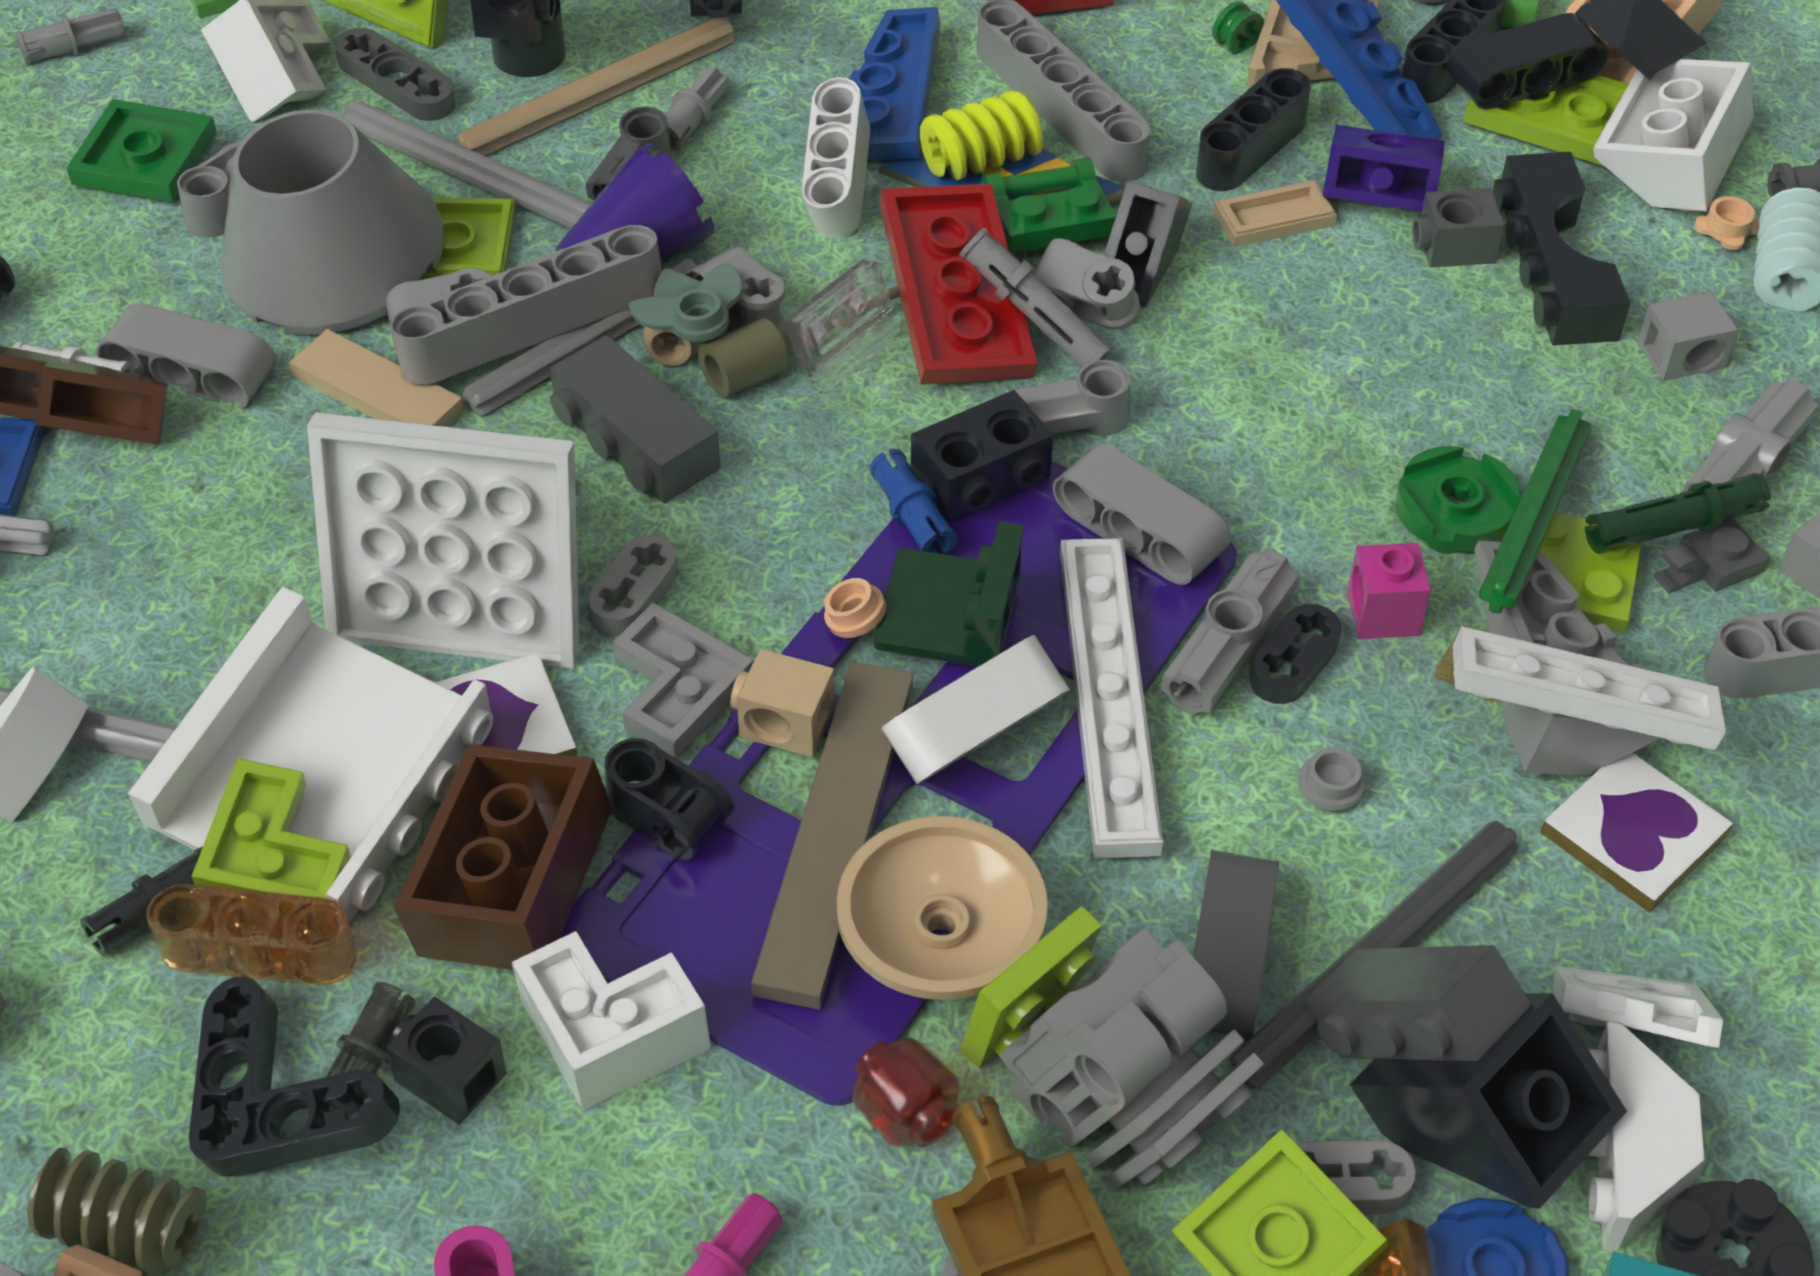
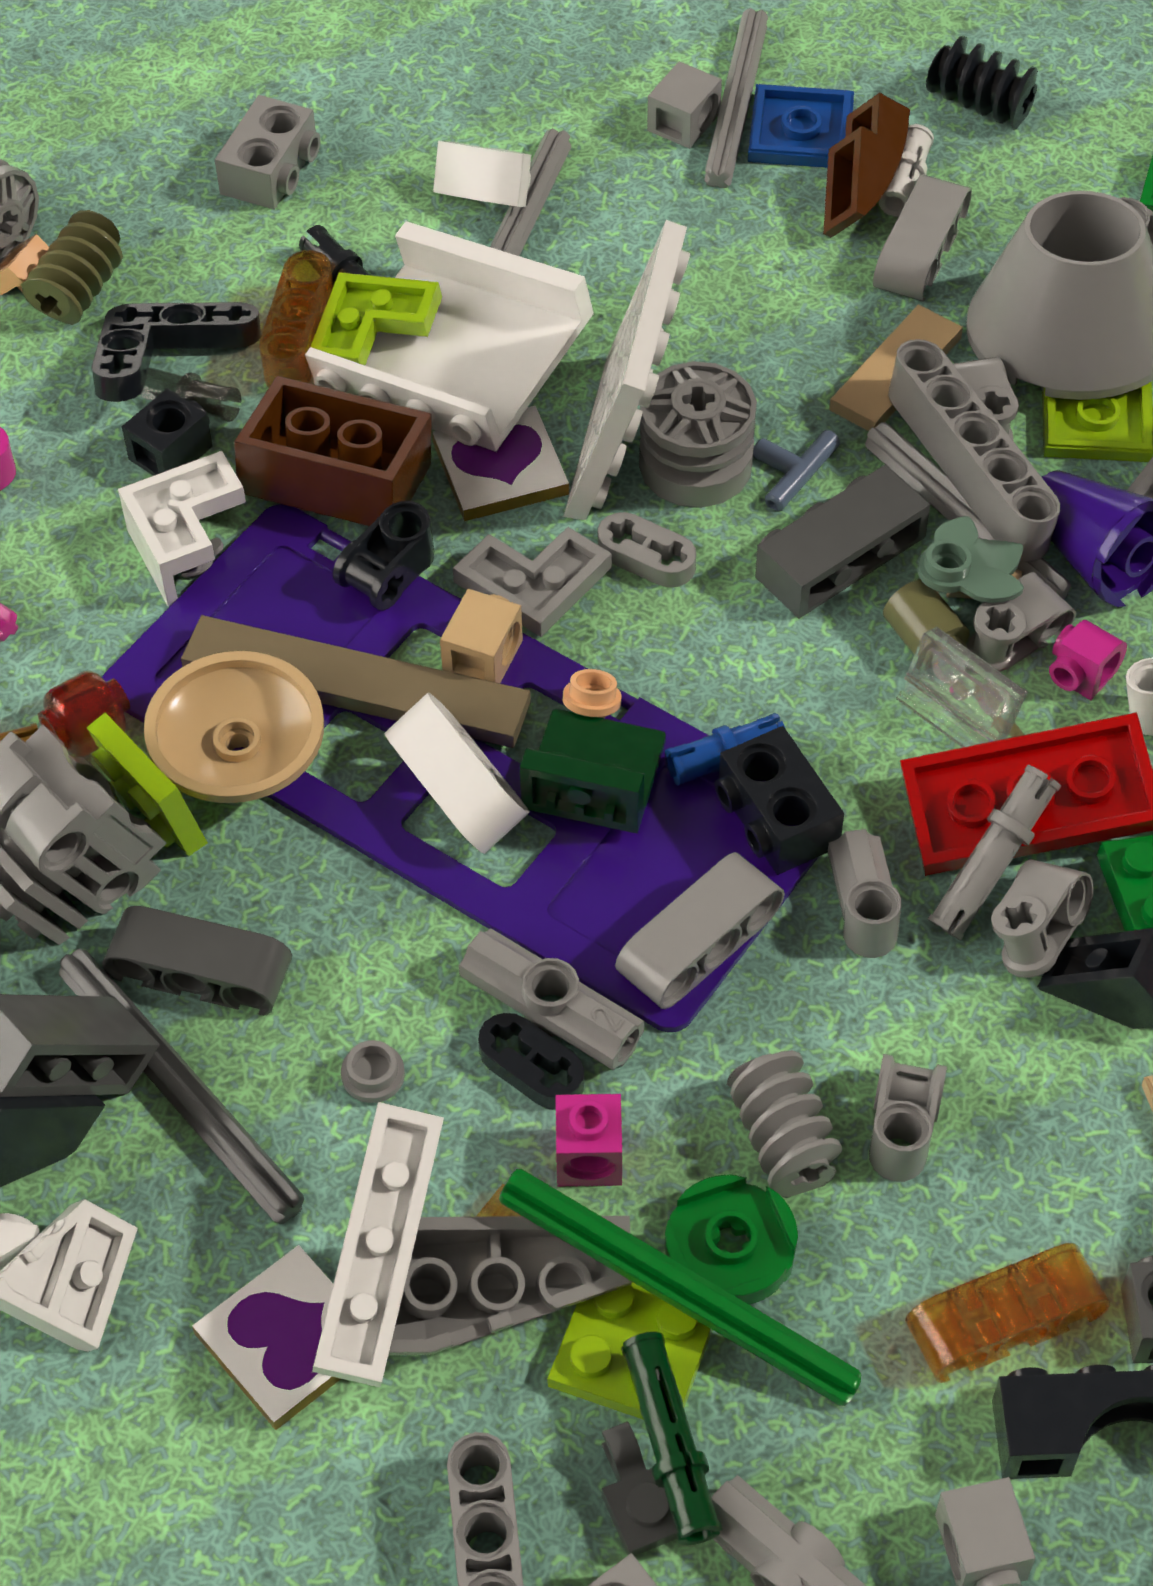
camera: 95 degrees right, 5 degrees up
white tile [1060,538,1163,858] -> none
none -> light grey piece [727,1050,842,1197]
none -> light grey piece [869,1054,947,1182]
none -> clear orange beam [905,1243,1110,1383]
none -> dark pink plate [1049,620,1127,701]

